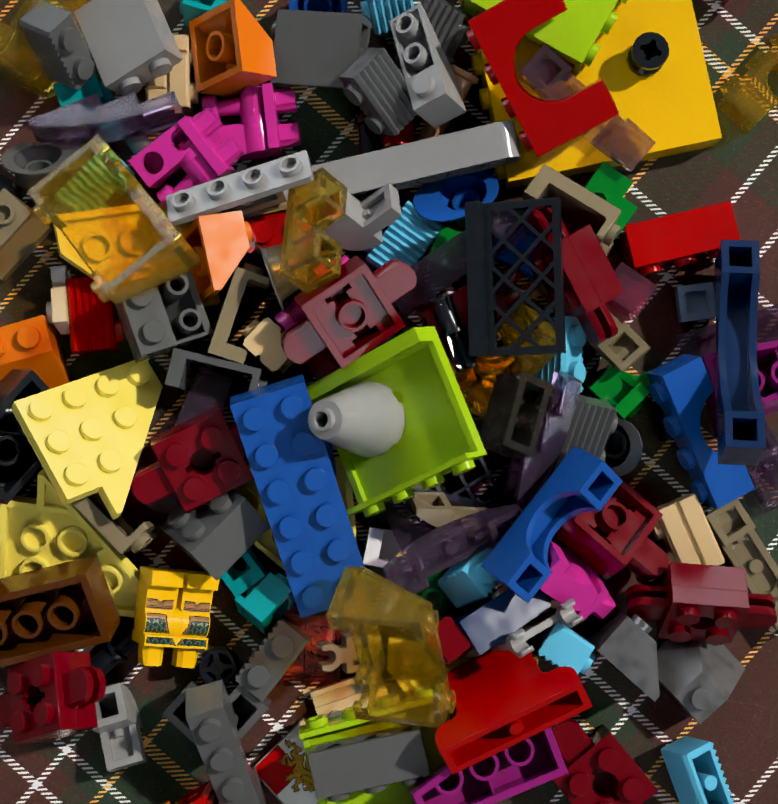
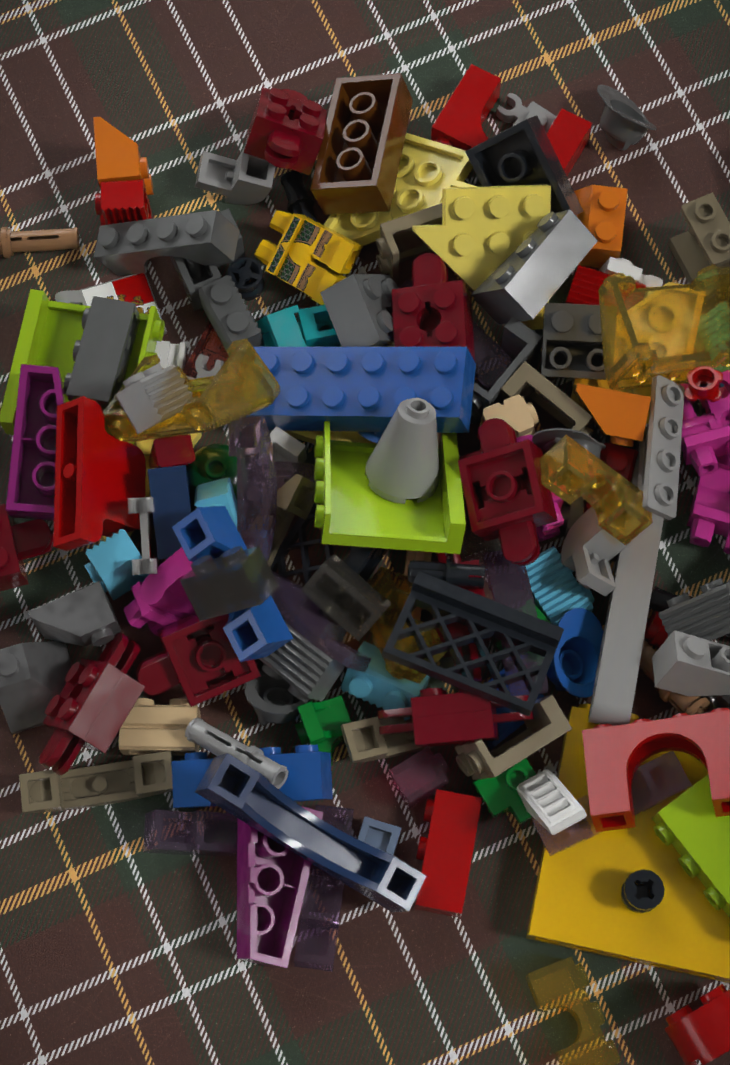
camera: 120 degrees right, 15 degrees down
none -> light grey brick [115,363,196,434]
none -> clear smoke brick [180,546,279,621]
none -> light grey pin [185,718,289,789]
none -> wedge [471,209,598,325]
none -> white slope [517,769,587,835]
none -> red plate [684,366,723,402]

